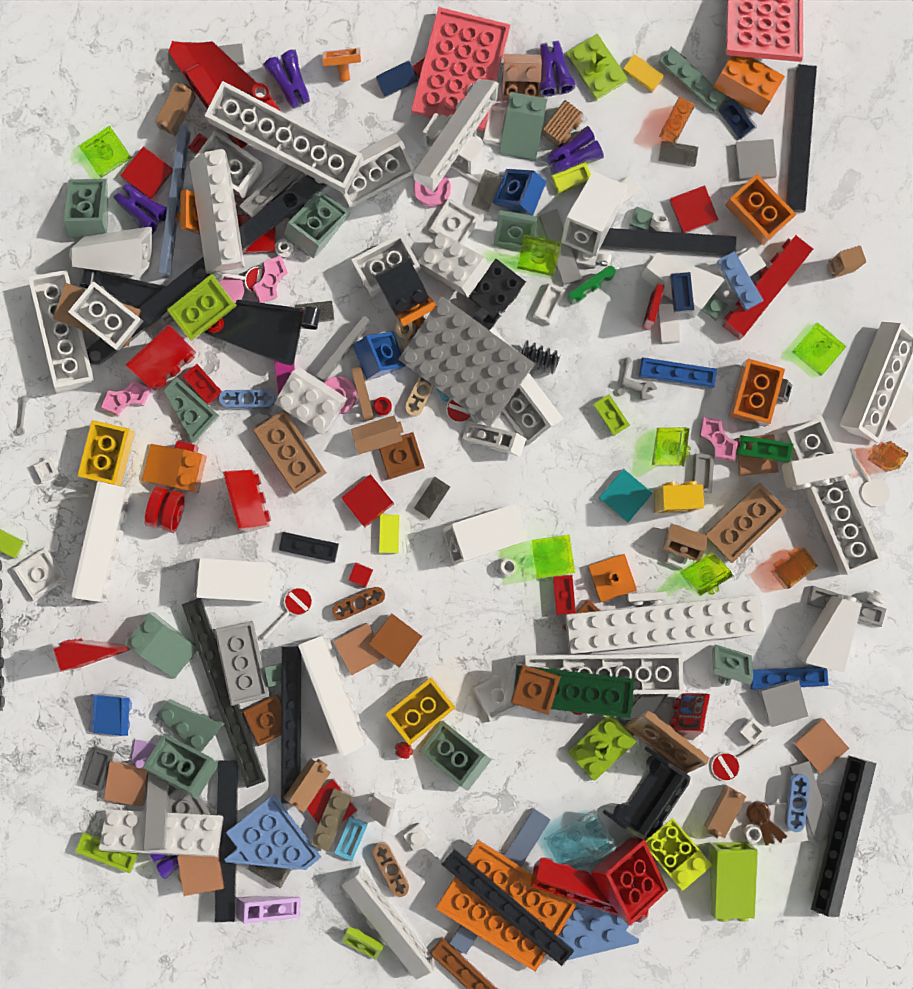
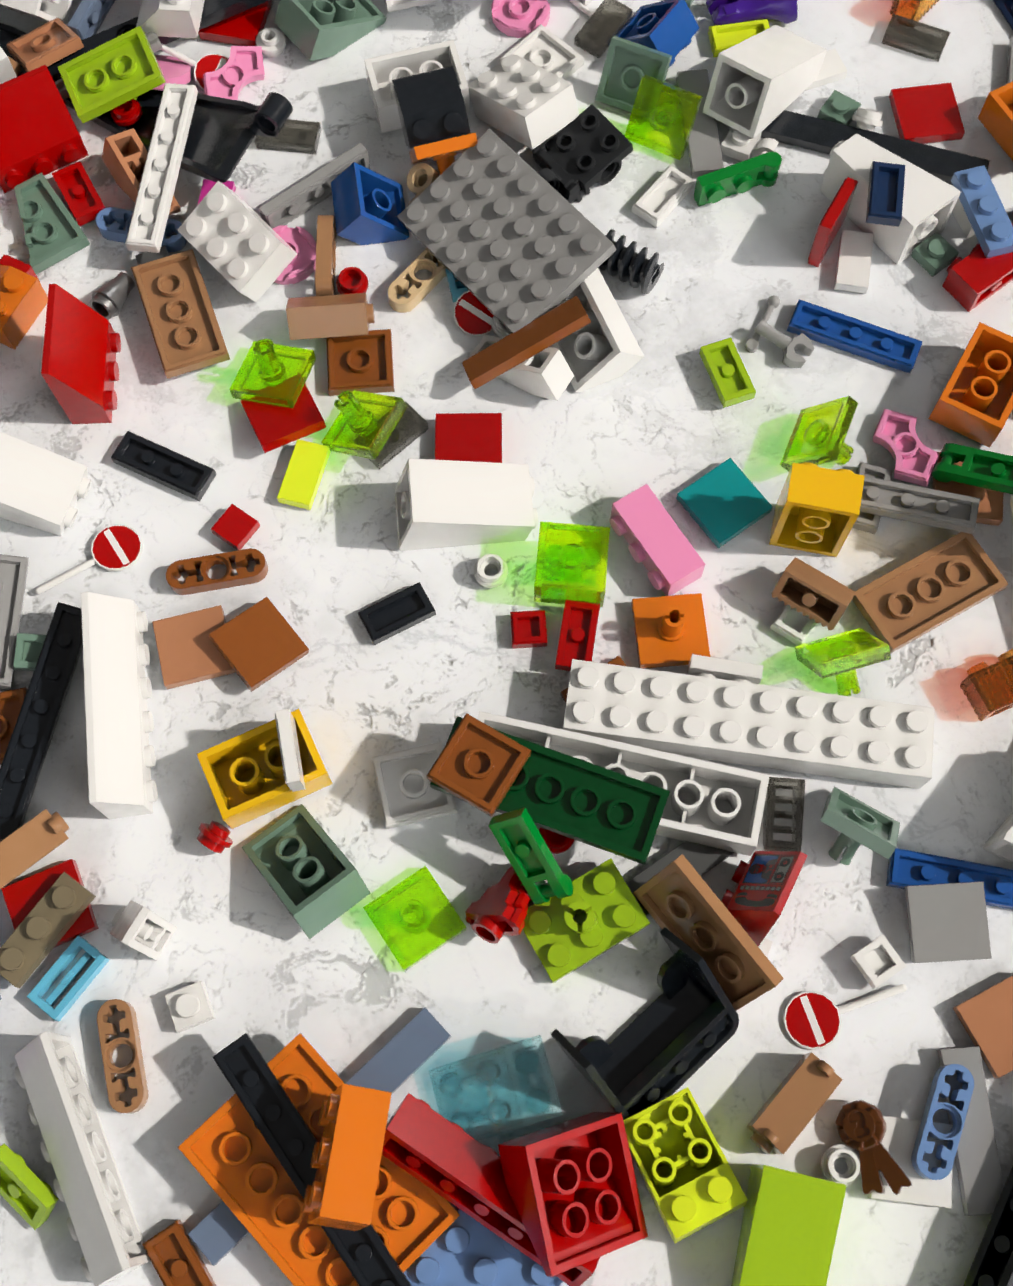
camera: 20 degrees right, 15 degrees down
none -> nougat tile [6,18,84,72]
none -> flat silver cone [90,272,135,319]
none -> nougat slope [101,128,181,216]
none -> white tile [125,83,198,253]
none -> clear neon green tile [229,339,316,408]
none -> white tile [275,708,306,792]
none -> orange brick [303,1084,392,1231]
none -> clear neon green tile [321,390,408,460]
none -> black tile [358,582,436,645]
none -> clear neon green tile [363,866,467,972]
none -> red tile [435,413,502,463]
none -> dark orange tile [462,296,591,389]
none -> red rock [465,866,530,944]
none -> green plate [488,807,573,905]
none -> red tile [510,610,547,649]
none -> bright pink brick [609,484,705,596]
none -> clear smoke slope [763,777,805,851]
none -> light grey tile [860,476,980,534]

